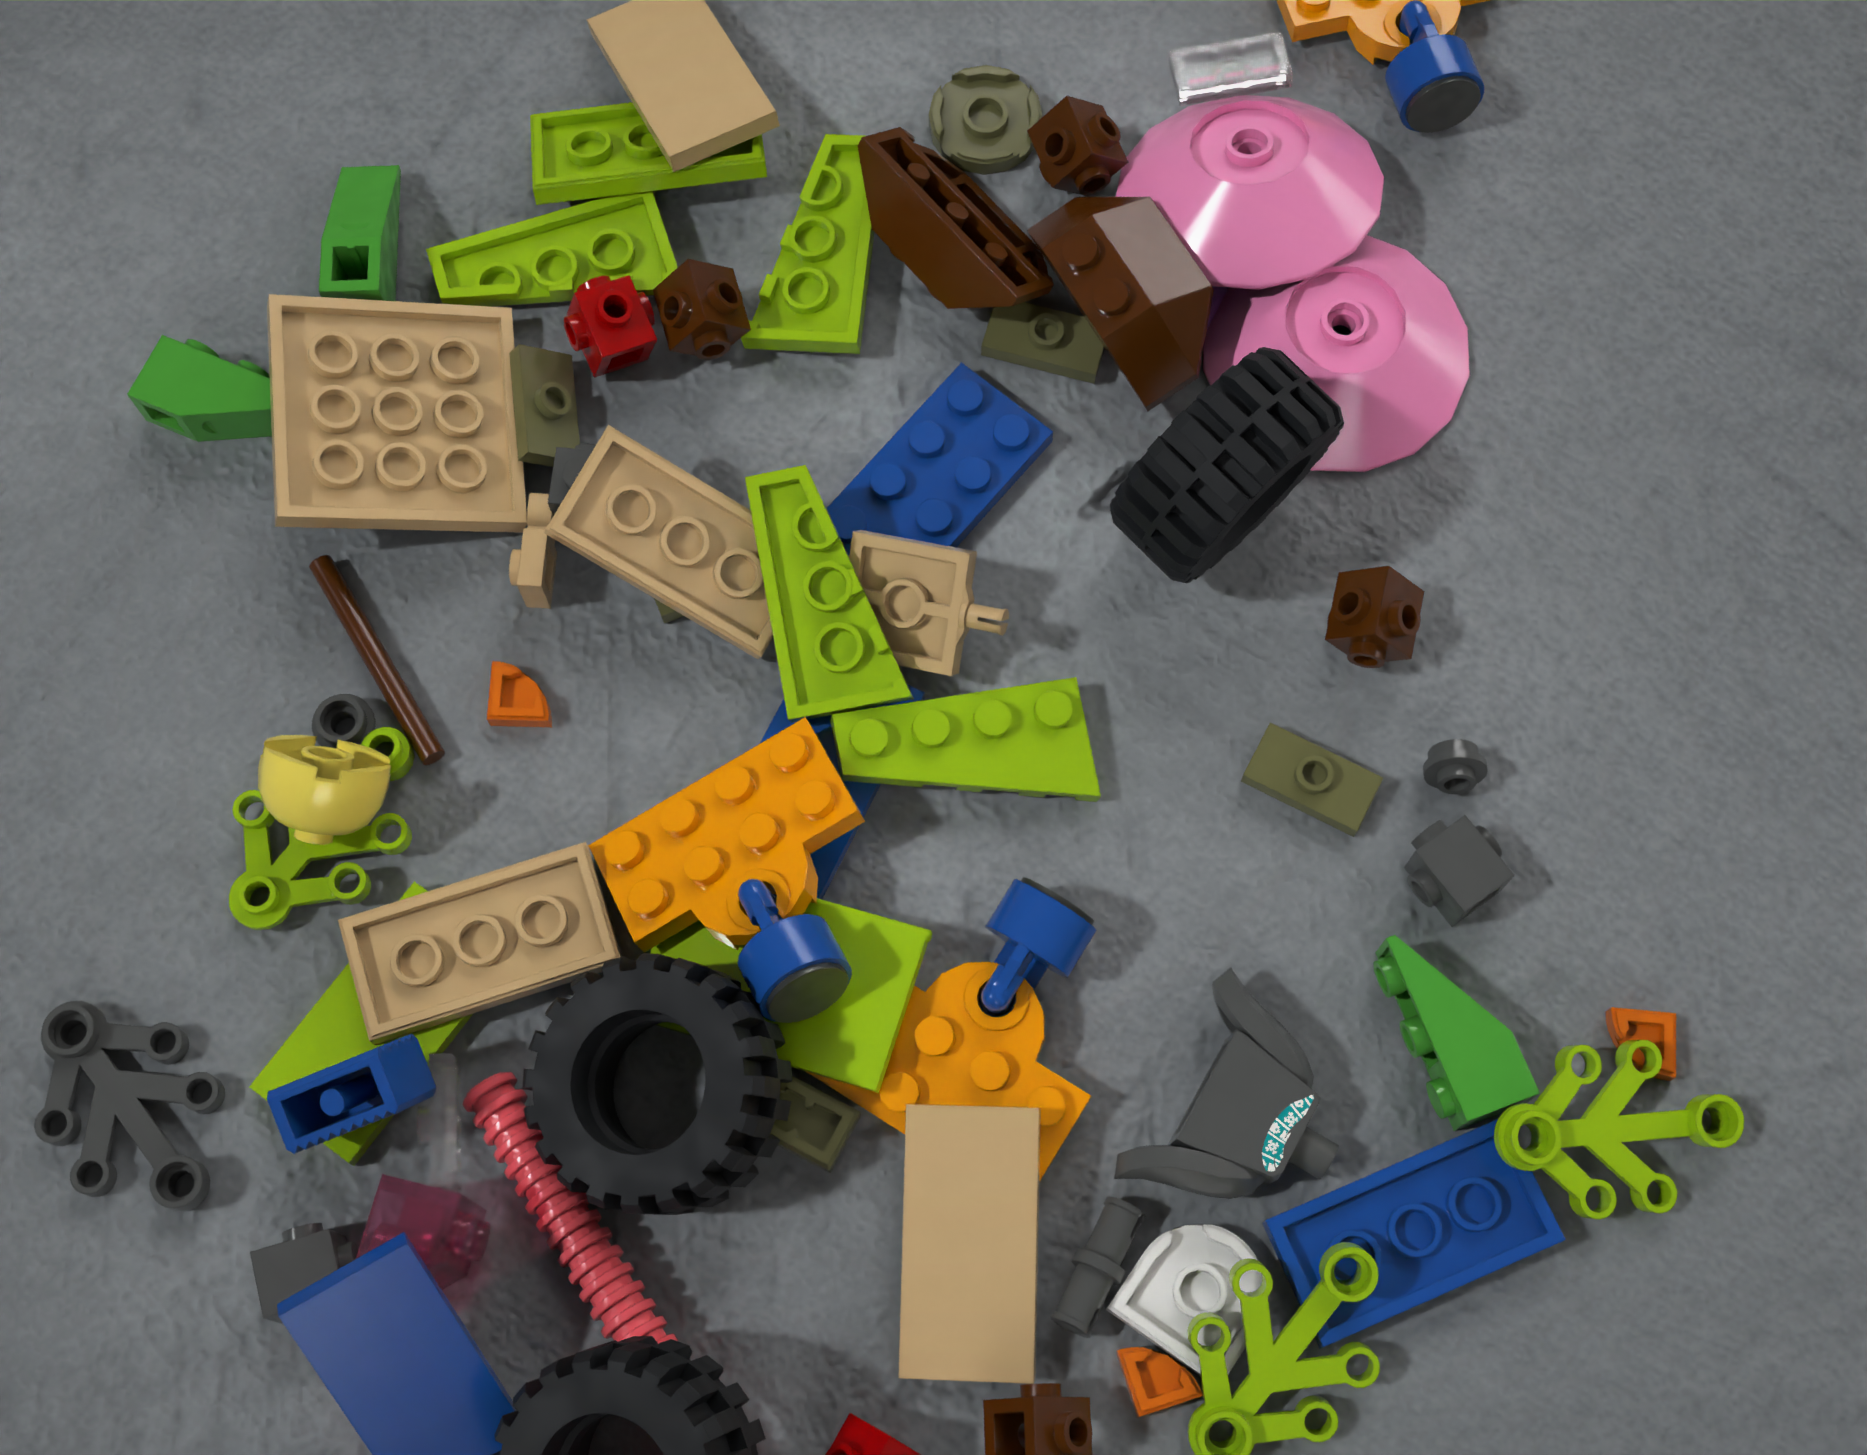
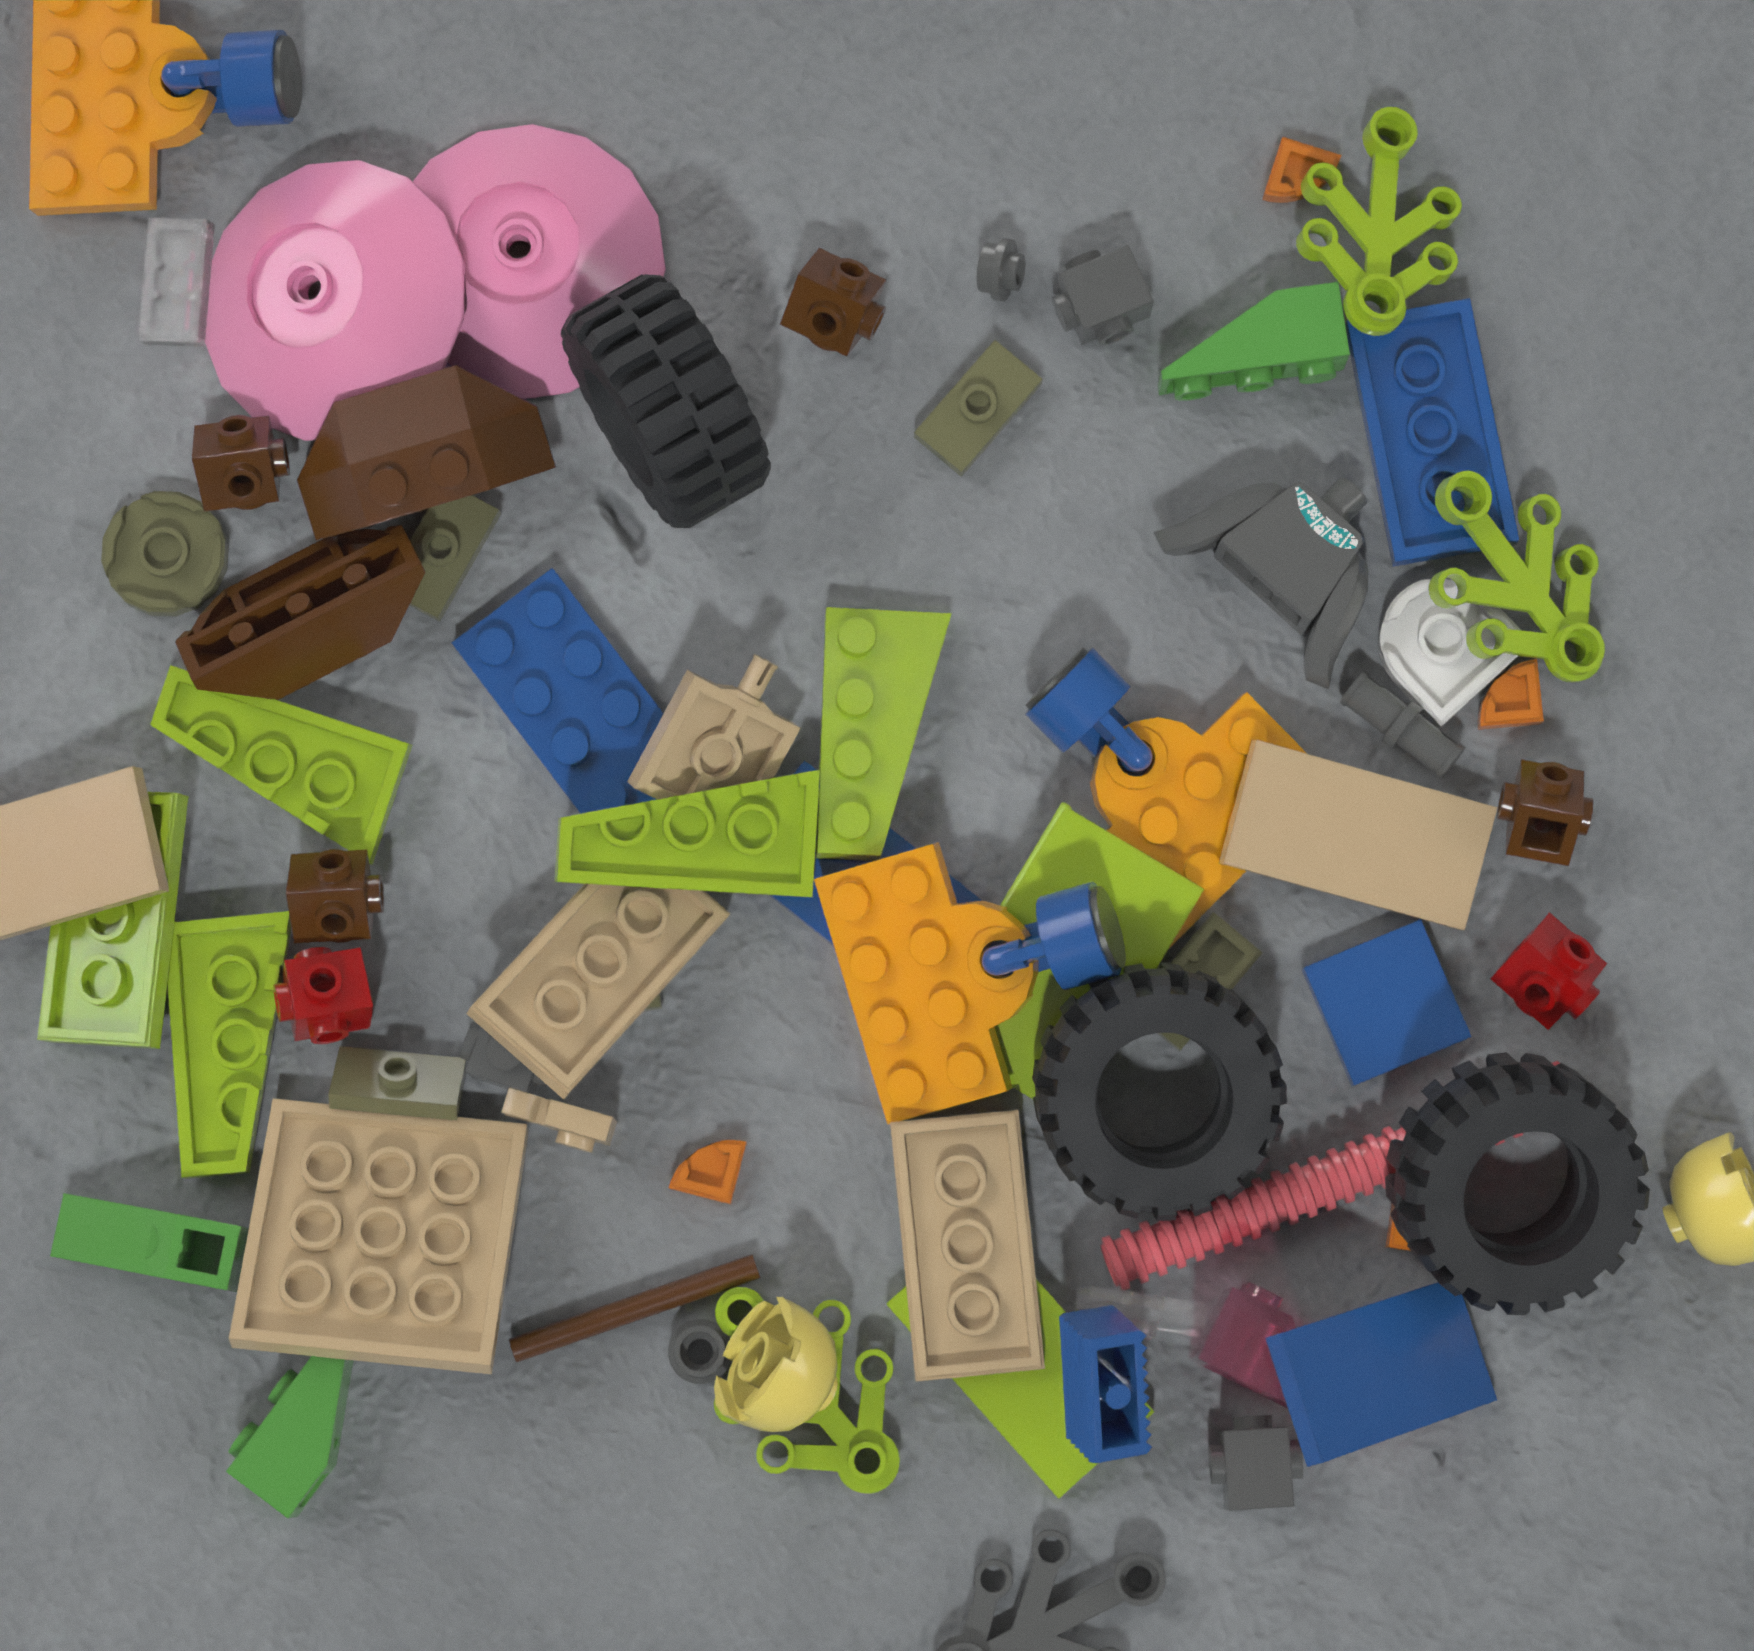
camera: 75 degrees left, 10 degrees up
none -> blue tile [1302,919,1472,1087]

